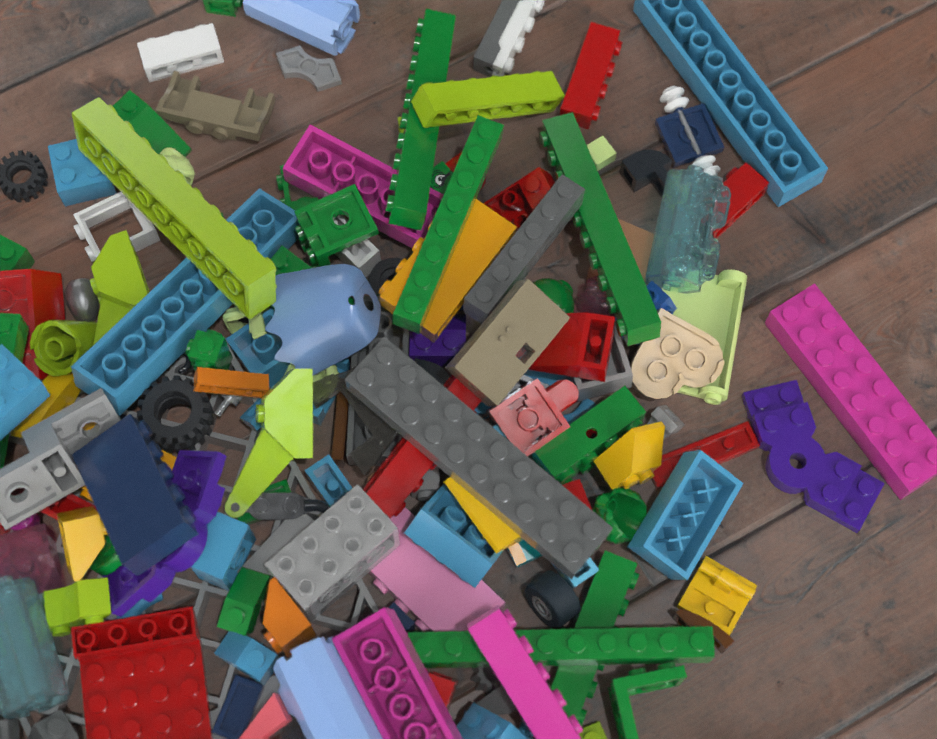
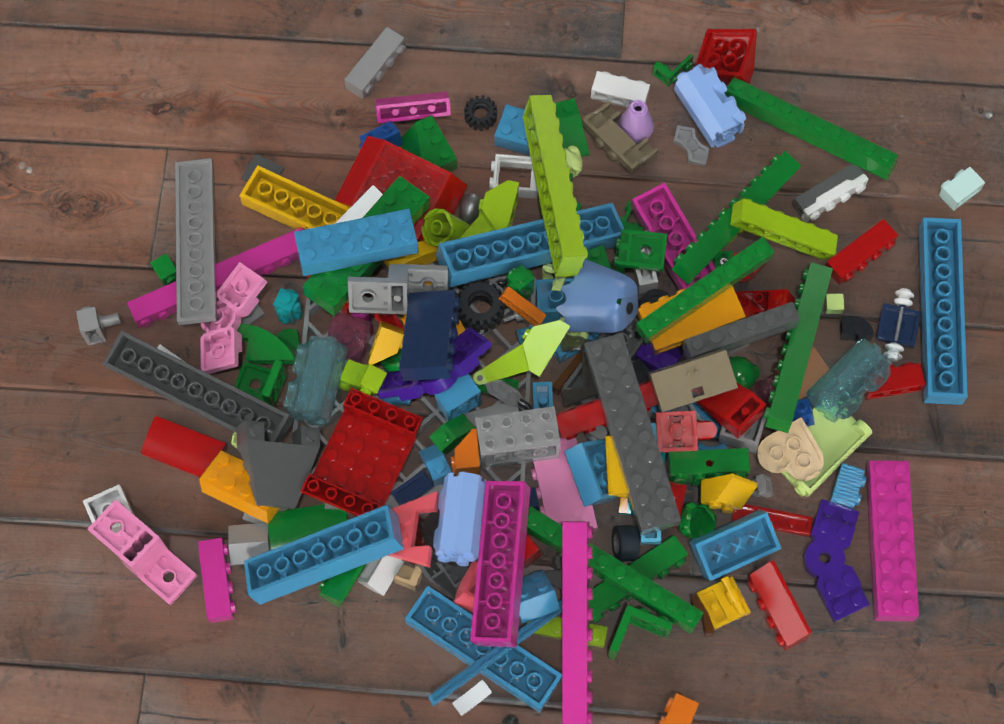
camera: 35 degrees right, 0 degrees up
none -> lavender cone [618,100,654,143]
none -> slope [747,560,812,650]
none -> dark azure brick [830,463,867,509]

